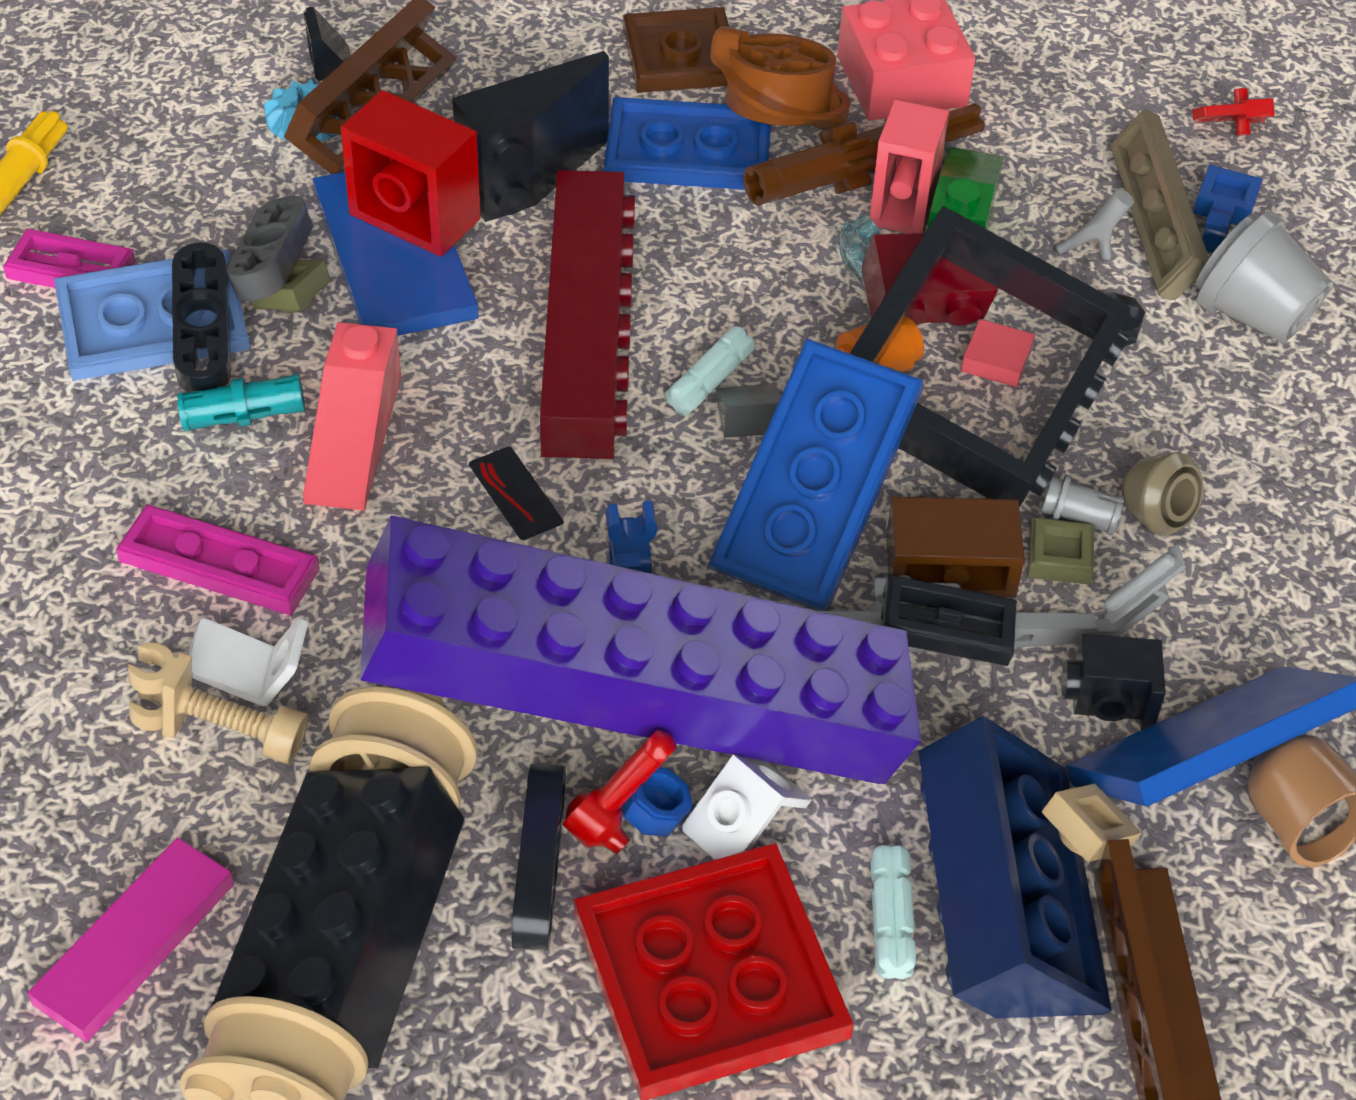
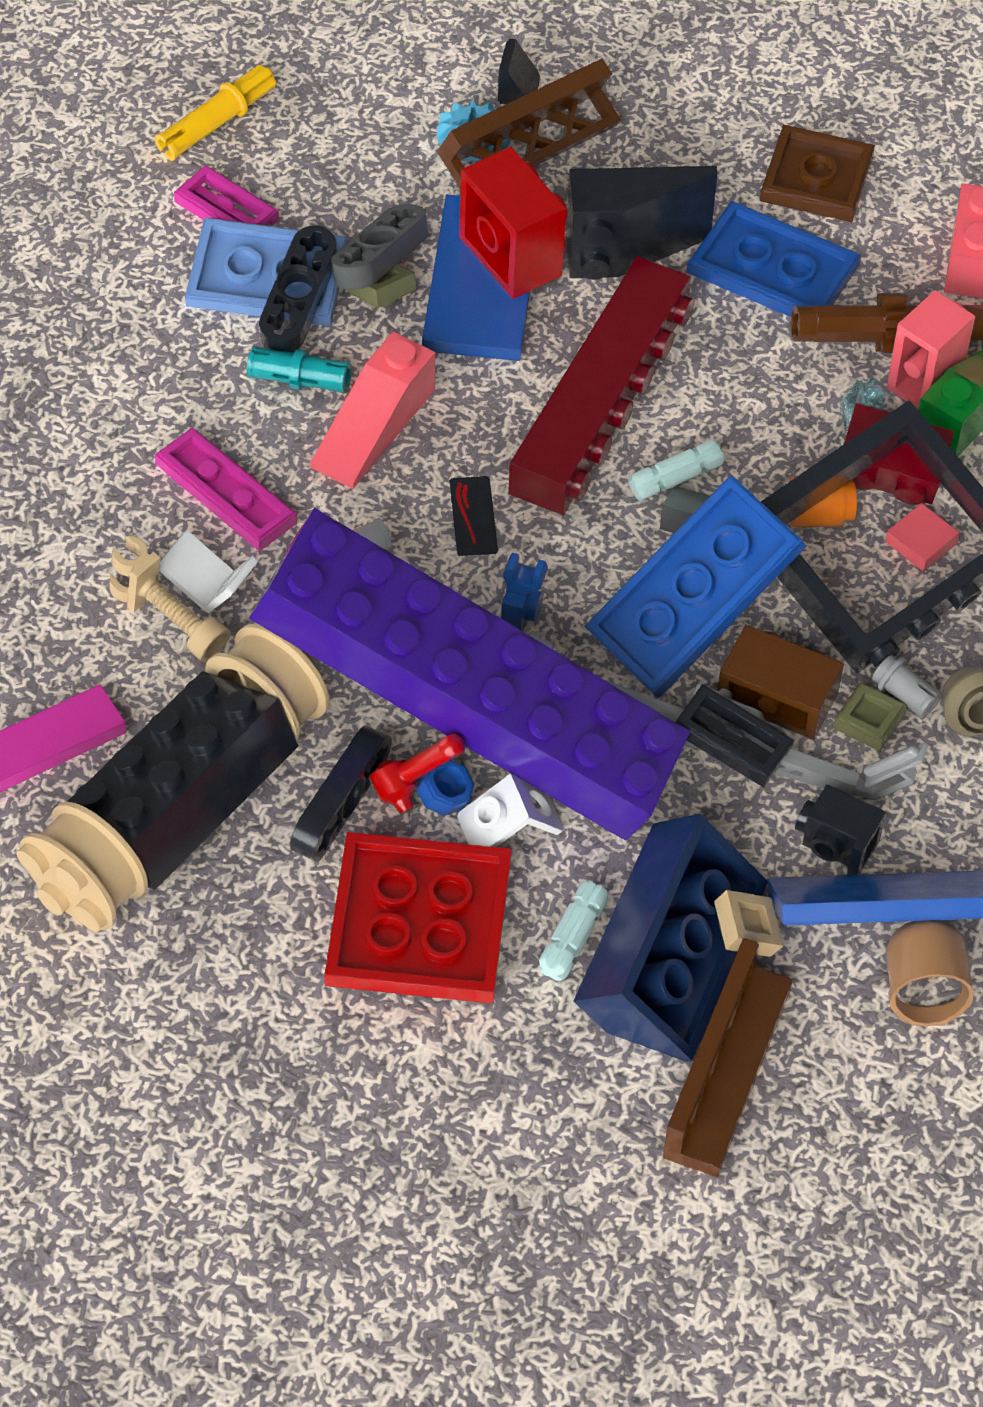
camera: 25 degrees right, 5 degrees up
dark orange piece [710,26,850,130] -> none

